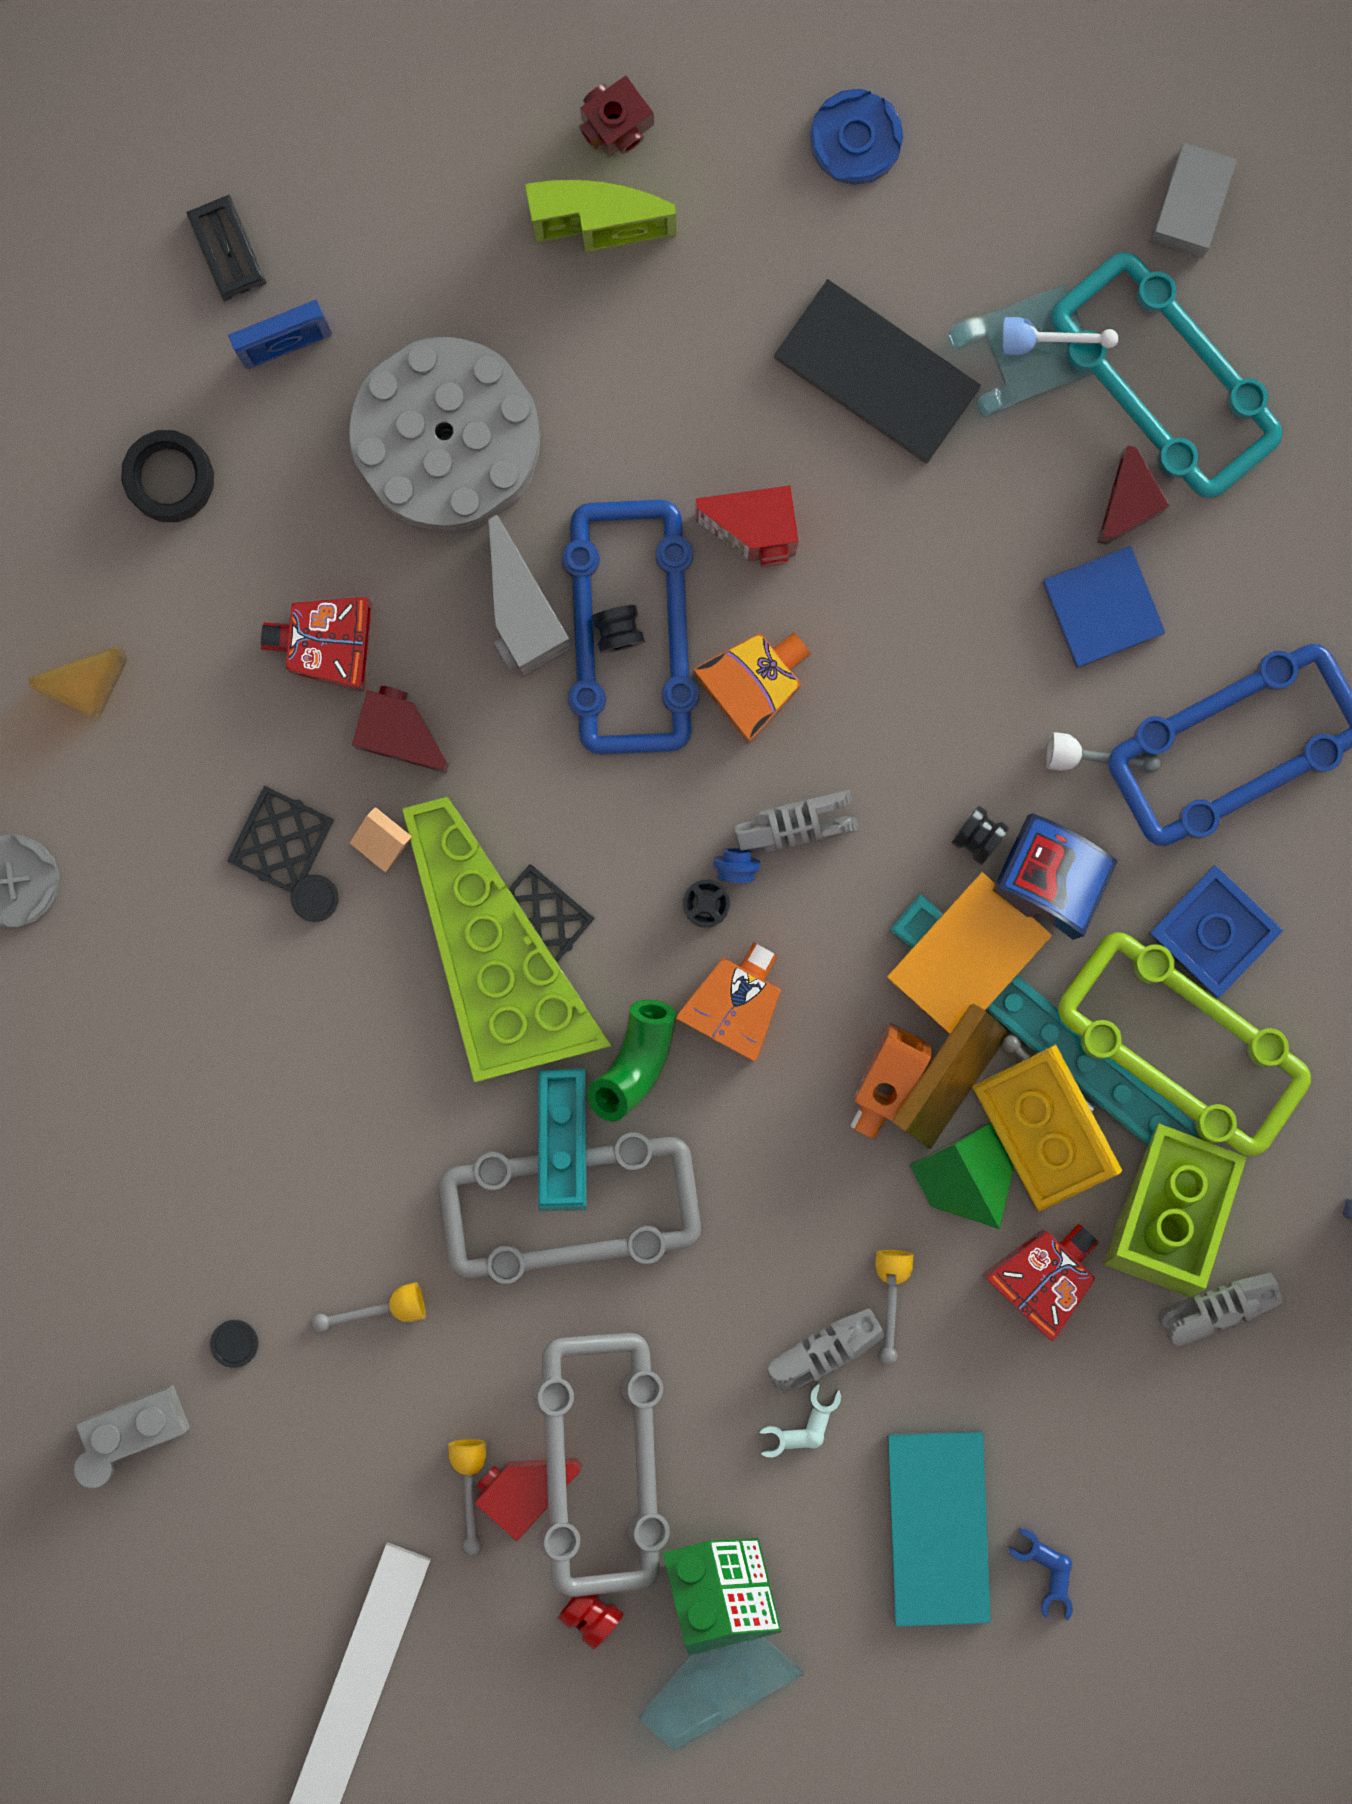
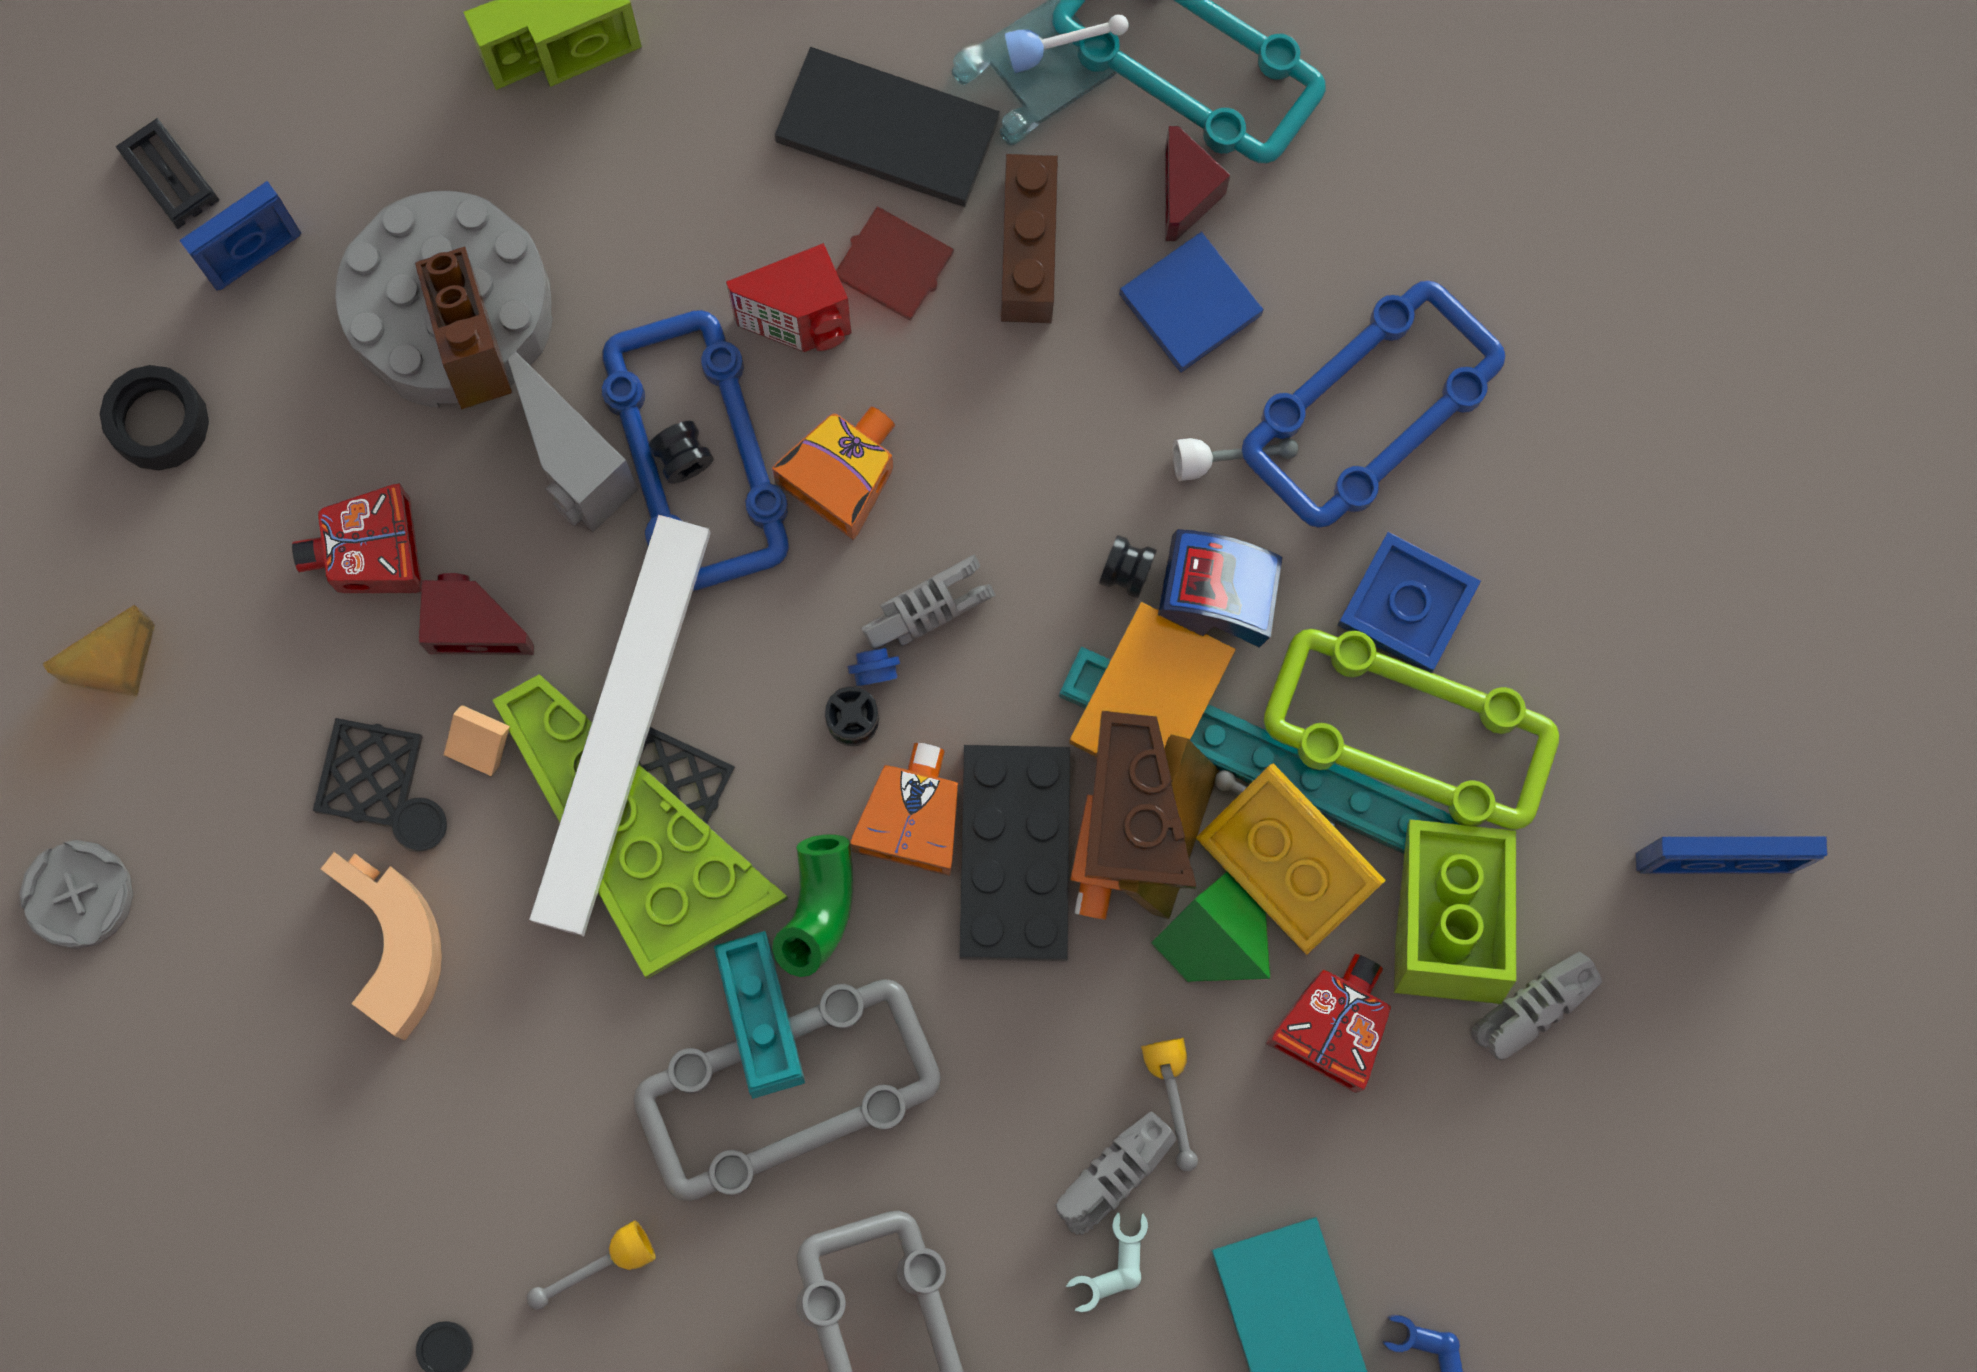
camera: 20 degrees left, 10 degrees down
none -> light nougat arch [321,852,442,1040]
none -> reddish brown slope [415,246,512,410]
none -> white tile [529,515,711,937]
none -> clear red piece [836,206,954,321]
none -> black plate [960,745,1070,961]
none -> reddish brown brick [1001,154,1058,323]
none -> reddish brown wing [1085,711,1197,889]

